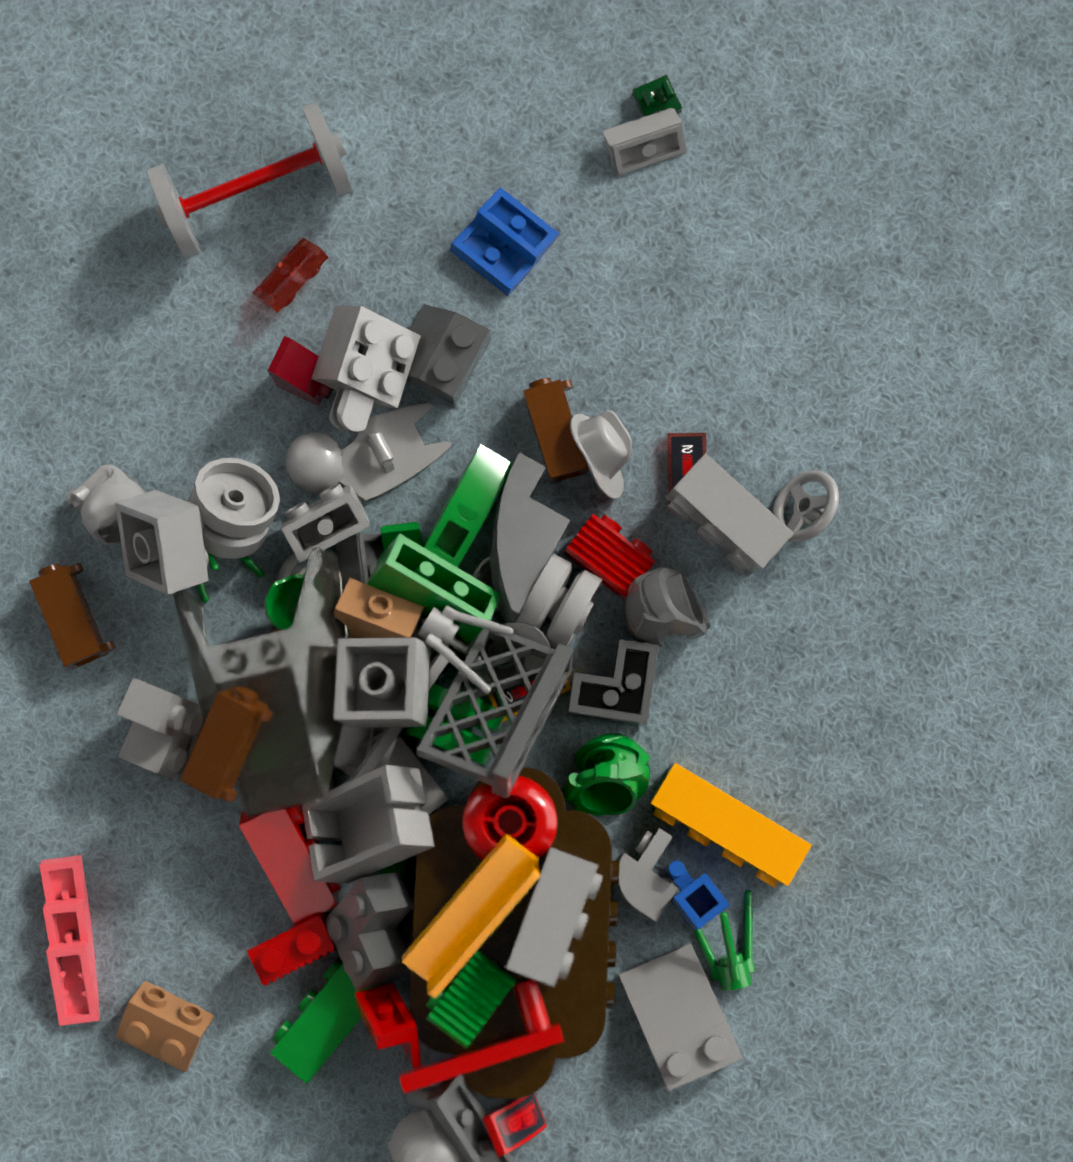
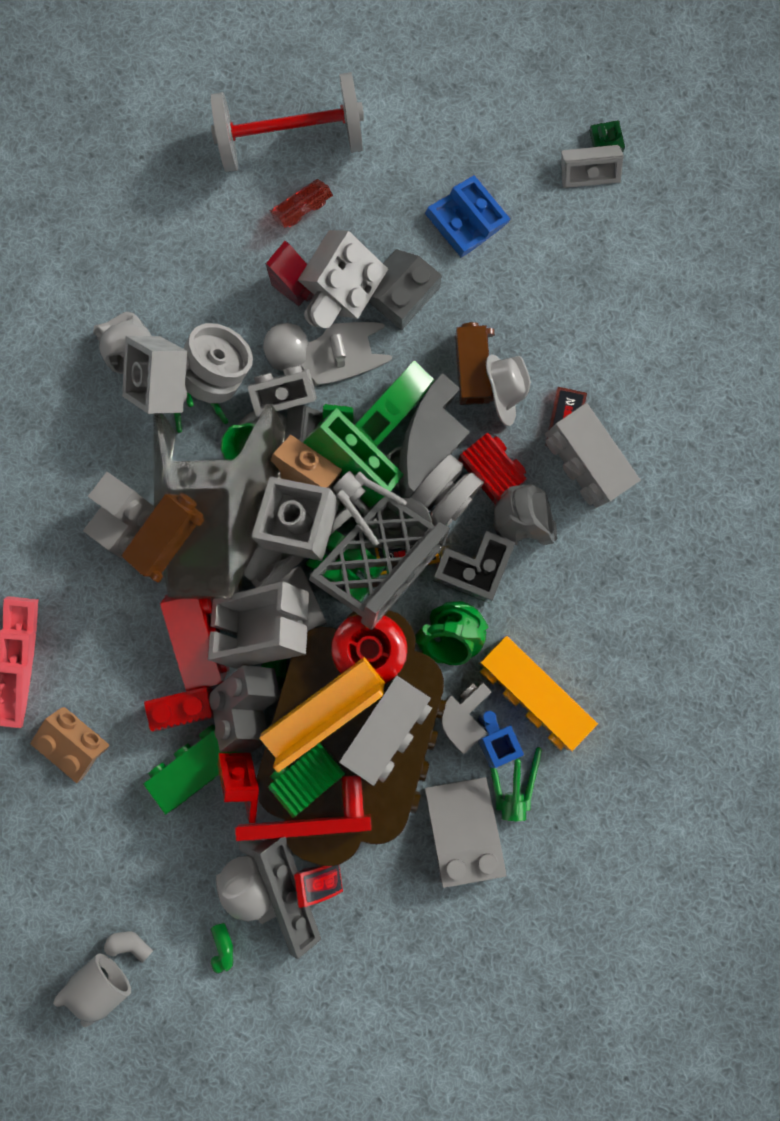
camera: 10 degrees right, 0 degrees up
reddish brown brick [29,563,116,670] -> none
light grey piece [772,470,839,542] -> none

